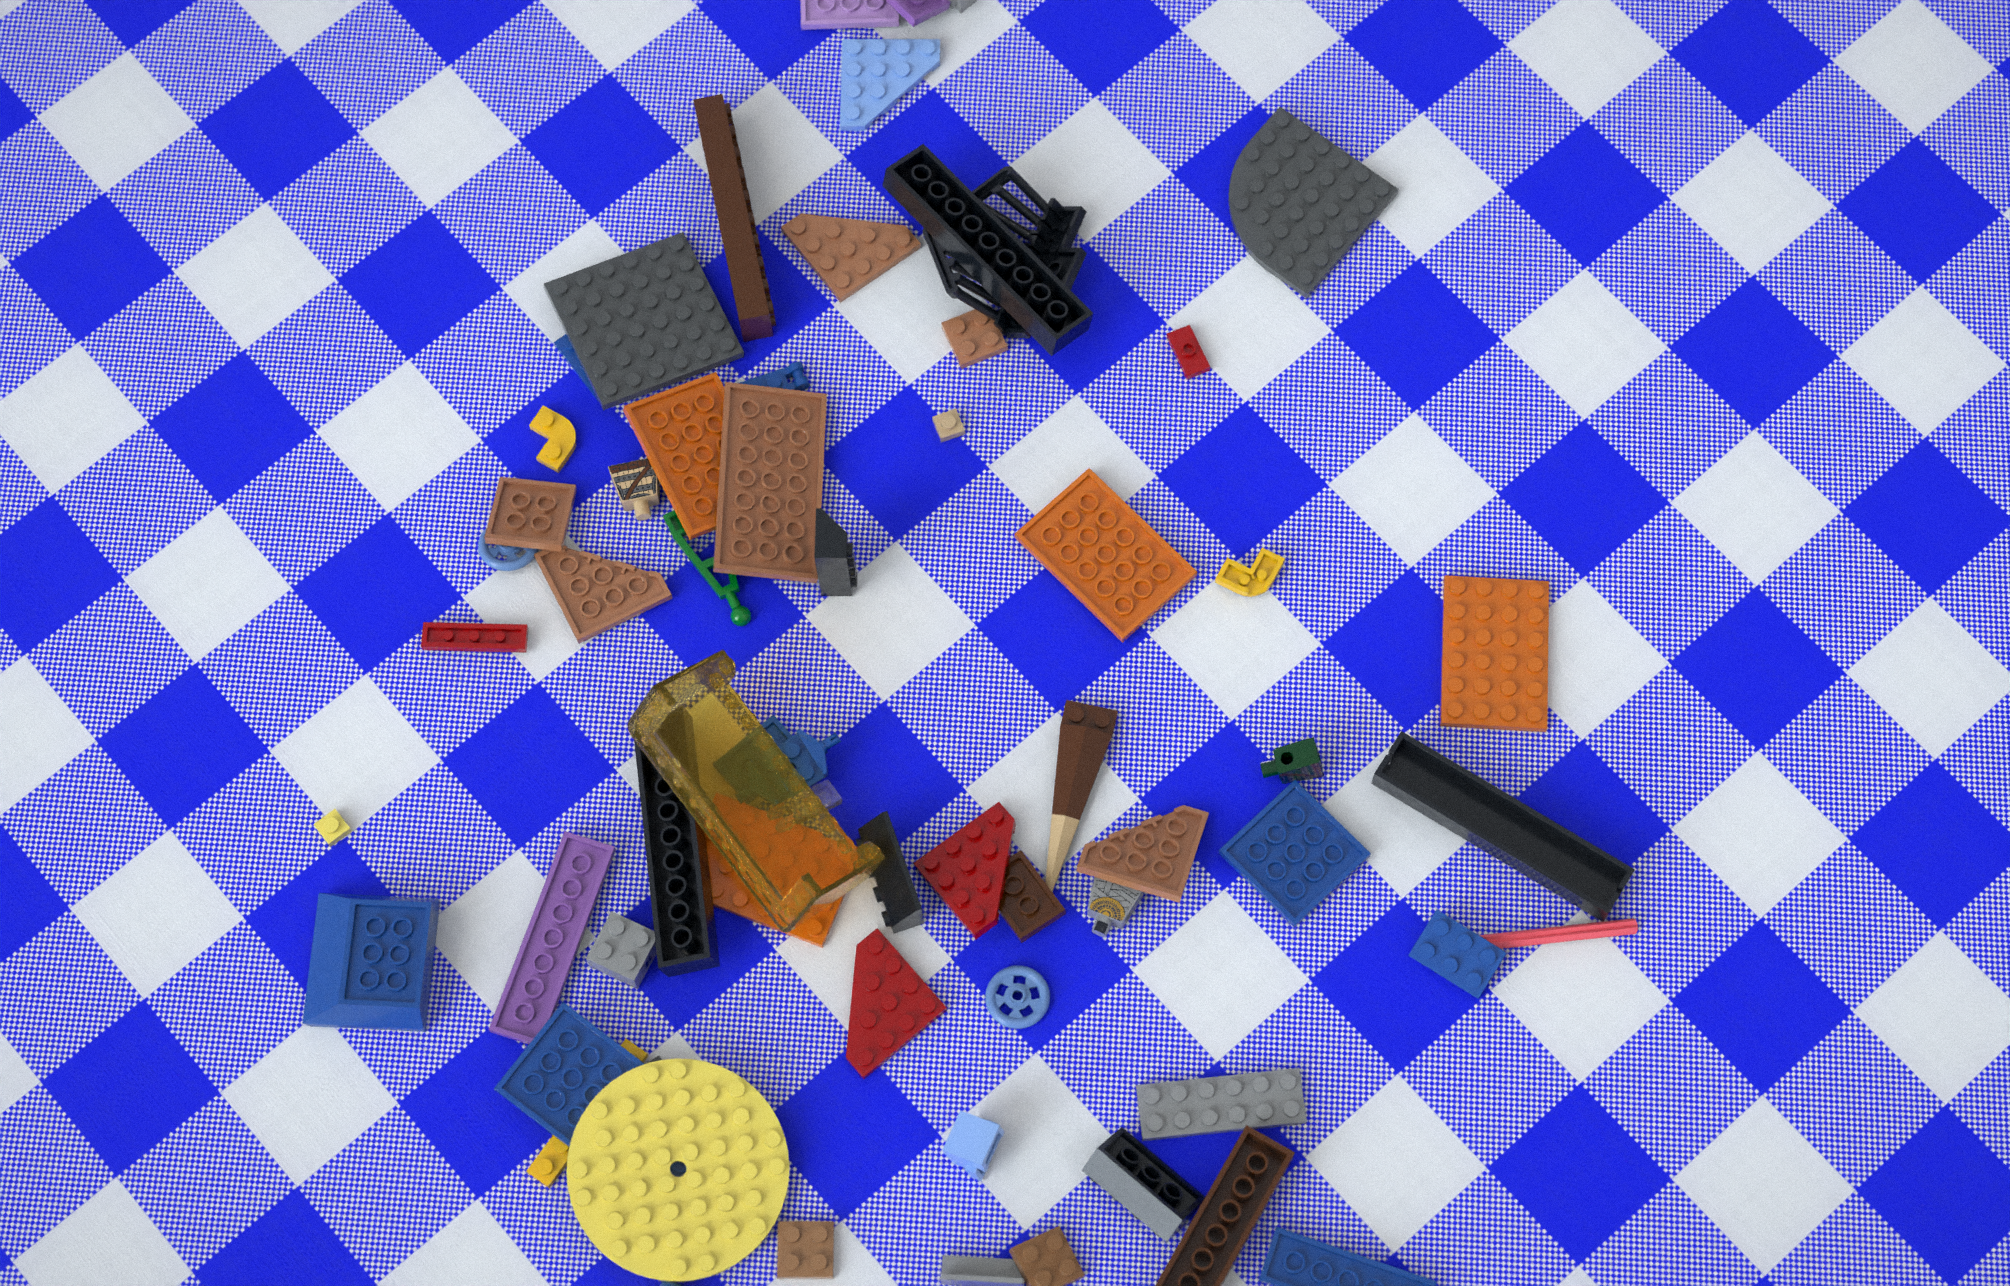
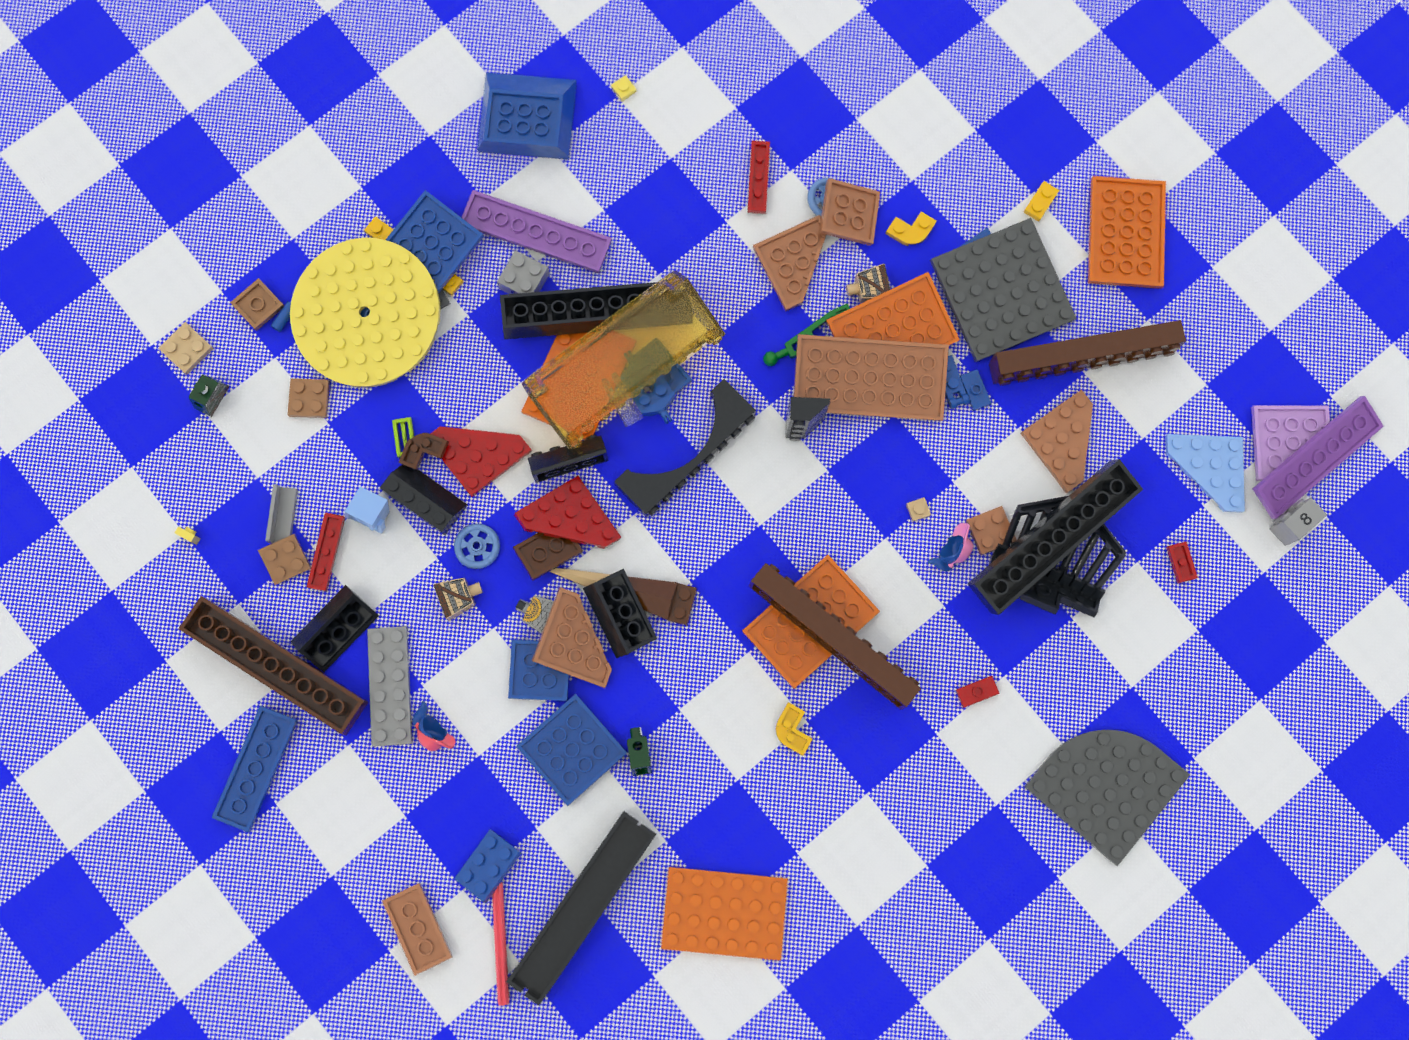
camera: 85 degrees right, 10 degrees up
none -> red plate [306,513,345,592]
none -> black slope [380,464,468,535]
none -> nougat plate [382,883,453,976]
none -> lime tile [392,417,414,458]
none -> reddish brown plate [398,433,449,470]
none -> hair [413,701,456,751]
none -> torso [433,578,483,621]
none -> blue plate [508,640,569,701]
none -> black slope [583,569,657,658]
none -> black arch [614,379,756,517]
none -> reddish brown brick [749,563,921,710]
none -> hair [928,523,974,572]
none -> blue plate [960,369,992,411]
none -> yellow plate [1024,181,1059,222]
none -> orange plate [1088,176,1166,289]
none -> red plate [1166,541,1198,584]

